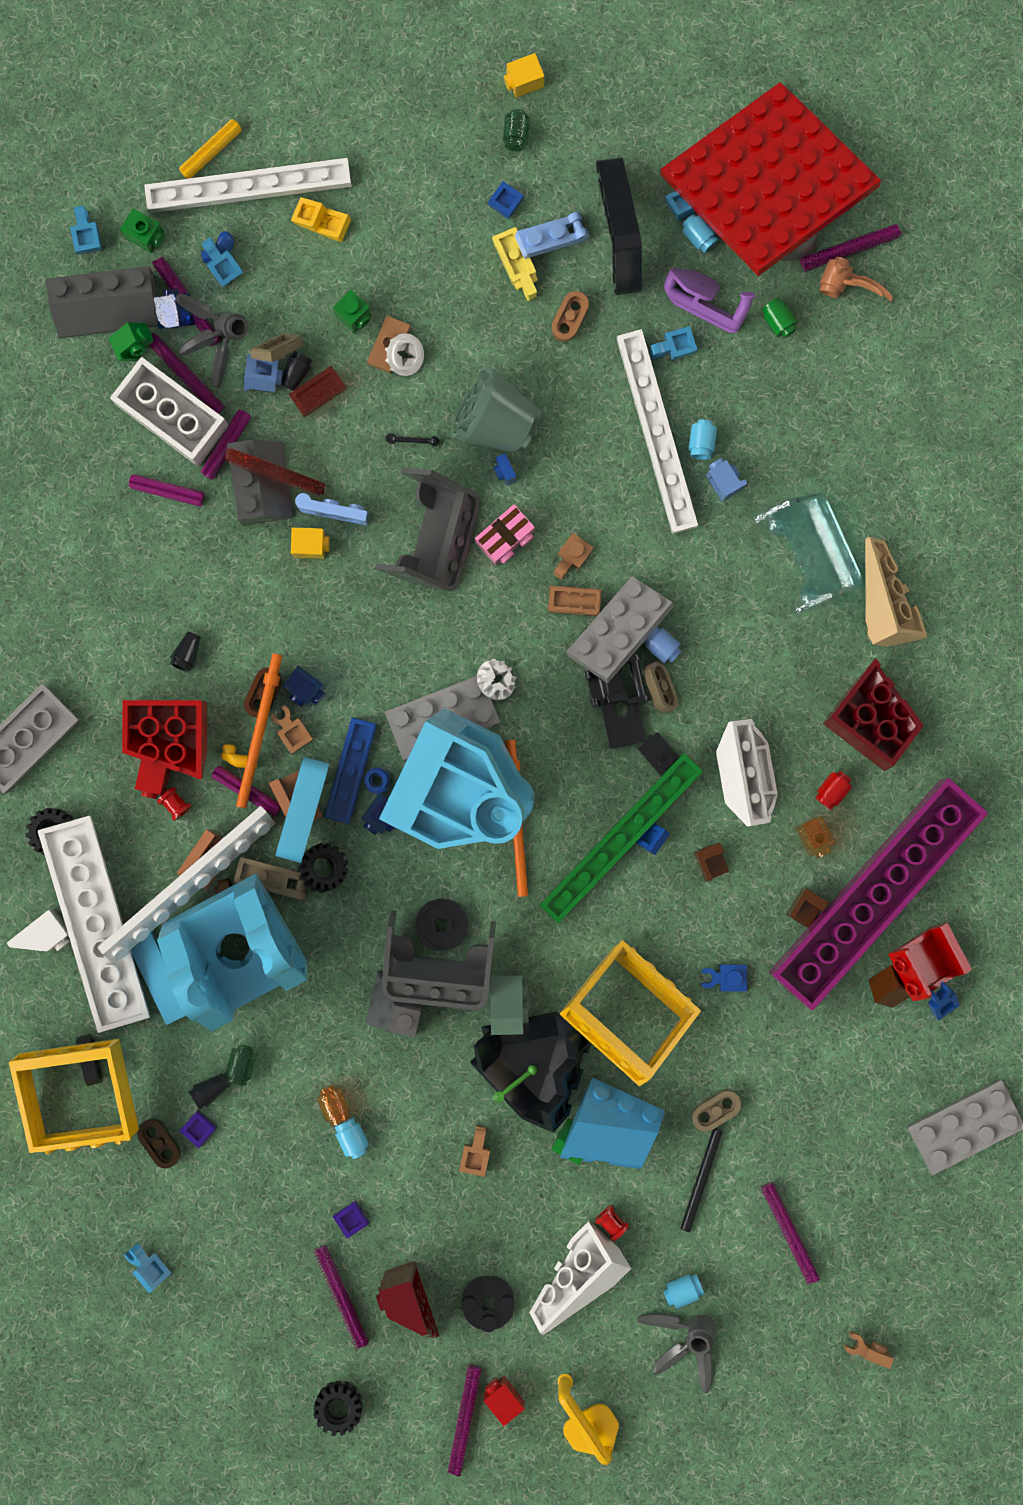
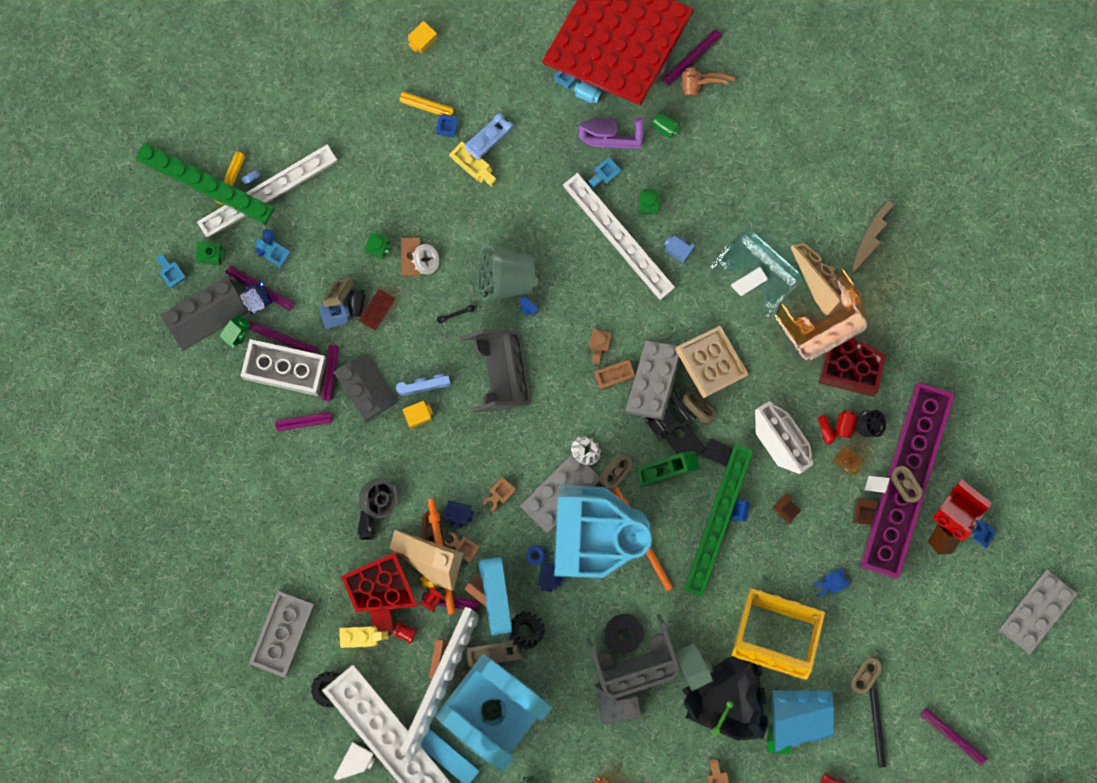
camera: 25 degrees left, 5 degrees down
dark grey plant [176,294,248,388] -> none
clear red axle [225,447,325,497] -> none
yellow slope [291,197,351,242] -> none
blue tile [324,717,377,824] -> none
brick [475,504,535,565] -> none
clear green brick [502,109,530,152] -> none
medium nougat plate [552,291,589,342] -> none
black beam [596,157,642,295] -> none
medium blue brick [644,627,681,663] -> none
medium azure brick [689,420,717,460] -> none
none -> green plate [135,143,275,225]
none -> medium blue tile [242,170,261,186]
none -> light yellow hinge [339,626,388,648]
none -> flat silver cylinder [359,479,398,518]
none -> tan wedge [390,530,463,590]
none -> yellow axle [400,92,454,117]
none -> red bush [420,587,445,613]
none -> medium nougat plate [483,477,516,512]
none -> dark tan plate [600,454,632,489]
none -> green slope [636,451,700,487]
none -> green brick [639,189,659,215]
none -> tan plate [675,326,749,399]
none -> white sticker [731,267,768,296]
none -> clear orange windscreen [774,270,868,360]
none -> red arm [818,415,836,444]
none -> dark tan slope [850,200,894,273]
none -> black wheel [856,410,886,437]
none -> white sticker [865,476,890,493]
none -> dark tan plate [891,466,922,503]

